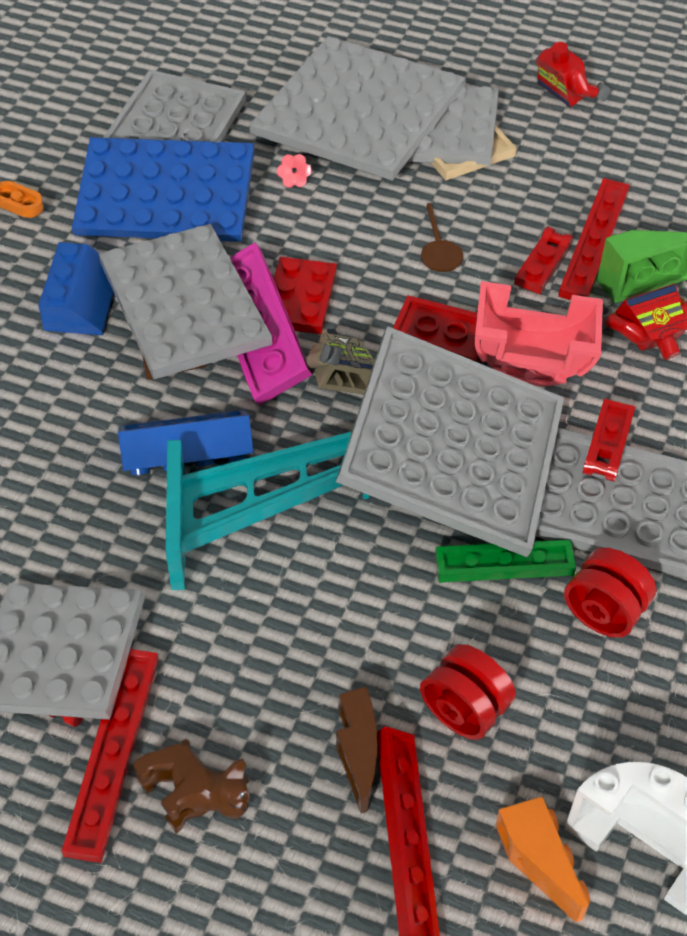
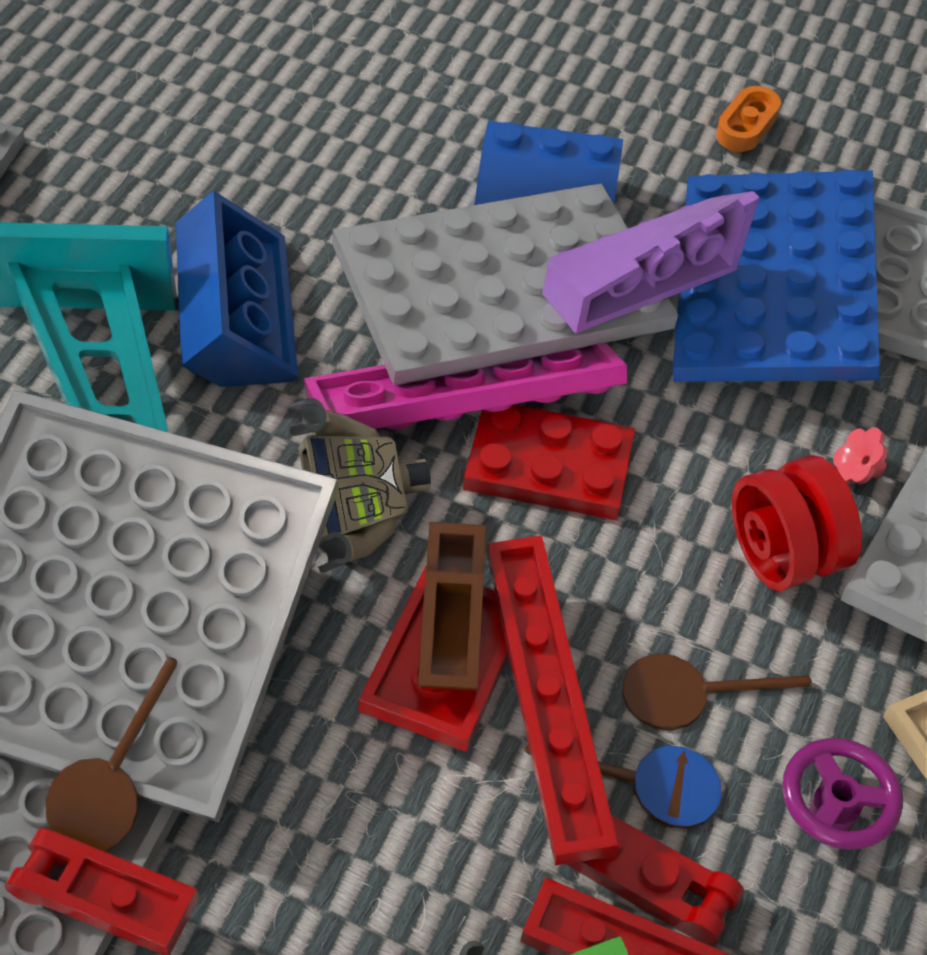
camera: 90 degrees right, 0 degrees up
coral cylinder [475,281,603,386] -> none
none -> reddish brown piece [45,657,177,852]
none -> reddish brown slope [418,522,486,691]
none -> red plate [487,535,618,866]
none -> blue piece [525,745,722,829]
none -> medium lavender wedge [542,191,760,334]
none -> red wheel [732,455,862,592]
none -> magenta piece [782,738,903,850]

